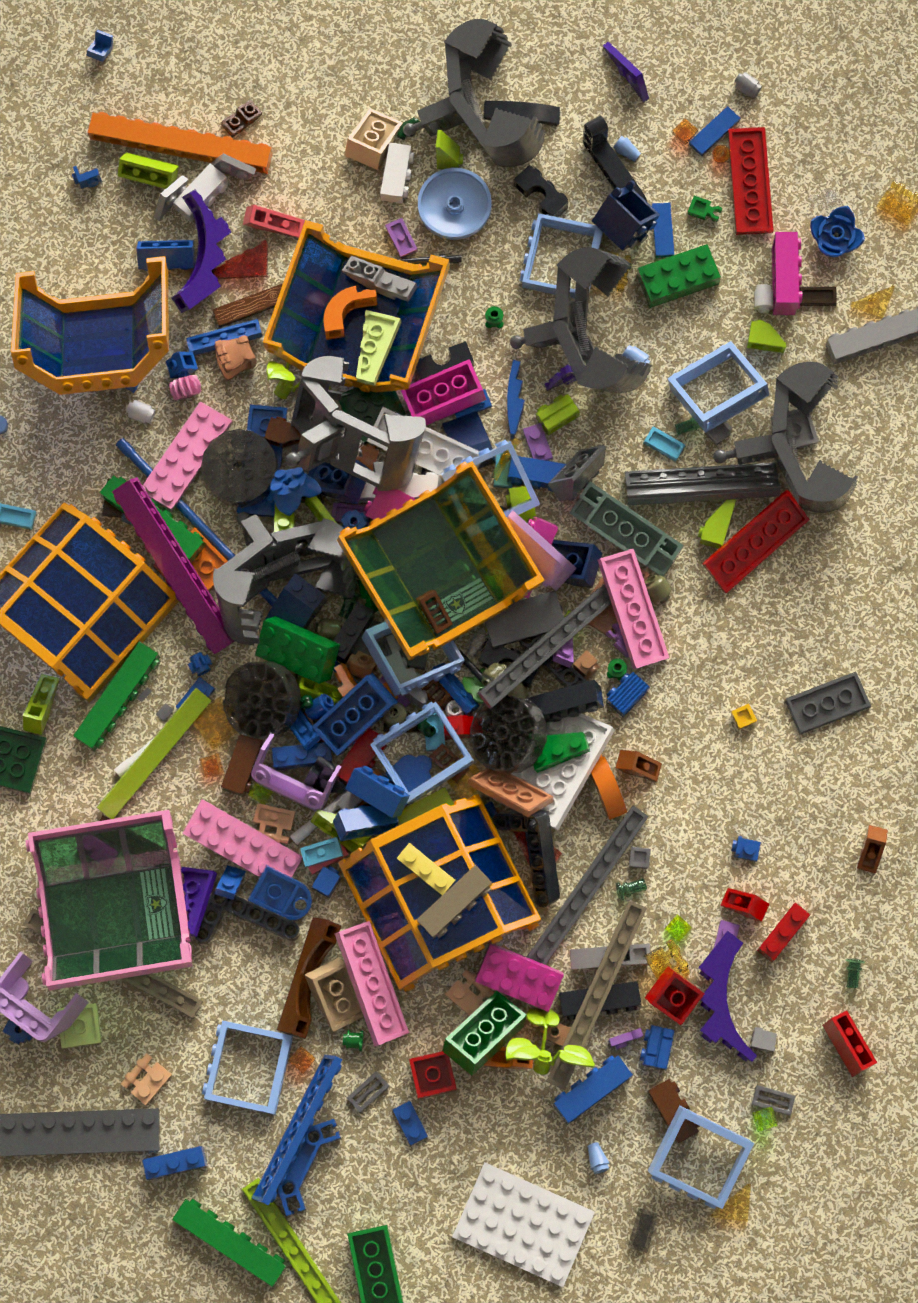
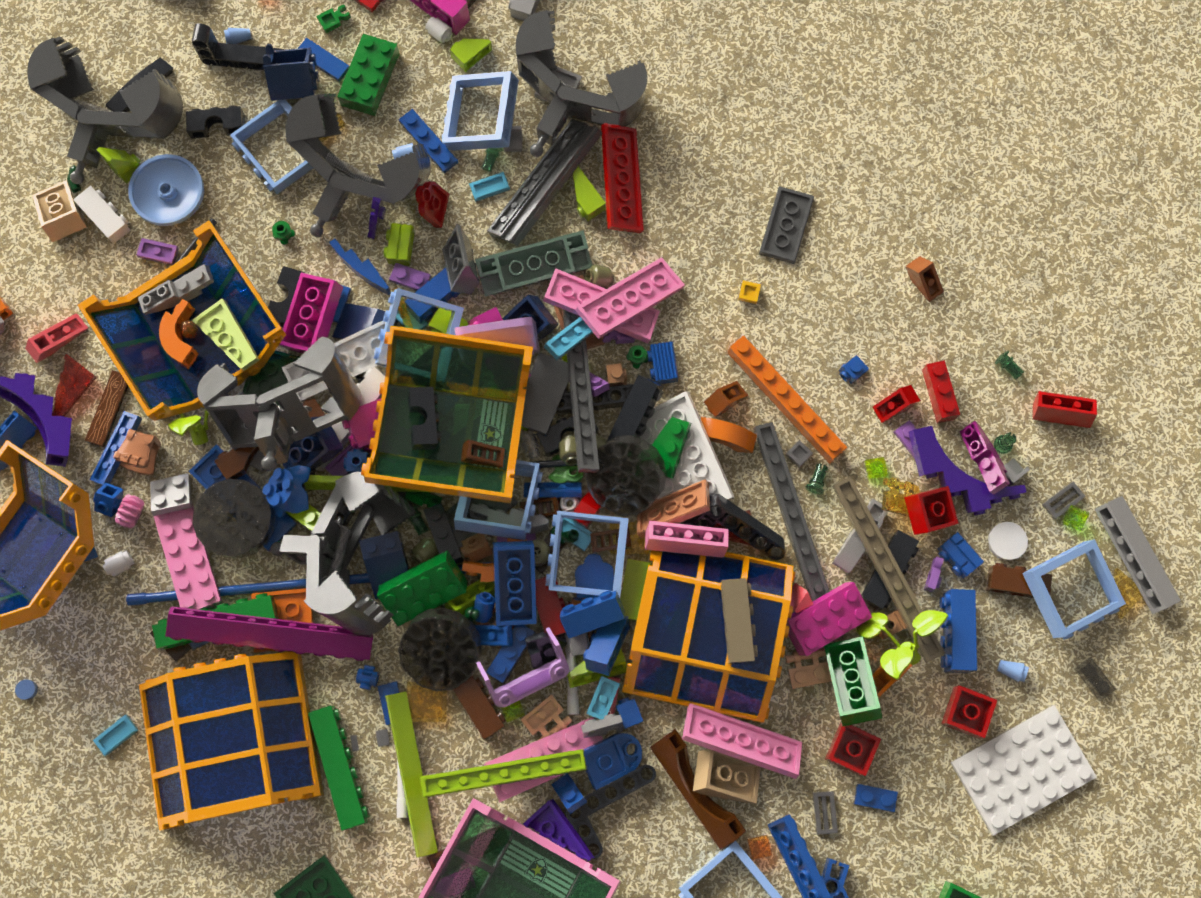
camera: 55 degrees left, 0 degrees up
lime slope [23,674,60,735] -> none
clear orange plate [200,753,225,778] -> none
green brick [342,1030,364,1052] -> none
light yellow plate [397,843,456,895] -> none
none -> light grey plate [150,473,192,516]
none -> clear orange plate [179,320,198,338]
none -> blue plate [398,109,458,173]
none -> black arch [408,387,441,450]
none -> red plate [415,181,450,228]
none -> lime tile [420,749,587,798]
none -> medium azure plate [544,317,593,360]
none -> bright pink plate [575,257,685,339]
none -> light grey wing [581,714,623,738]
none -> bright pink brick [645,521,728,558]
none -> orange brick [728,335,847,464]
none -> coral slope [790,583,813,613]
none -> red brick [941,685,997,739]
none -> magenta slope [959,421,1010,494]
none -> white tile [988,522,1028,561]
none -> clear green pin [993,432,1016,454]
none -> light grey brick [1094,496,1181,614]

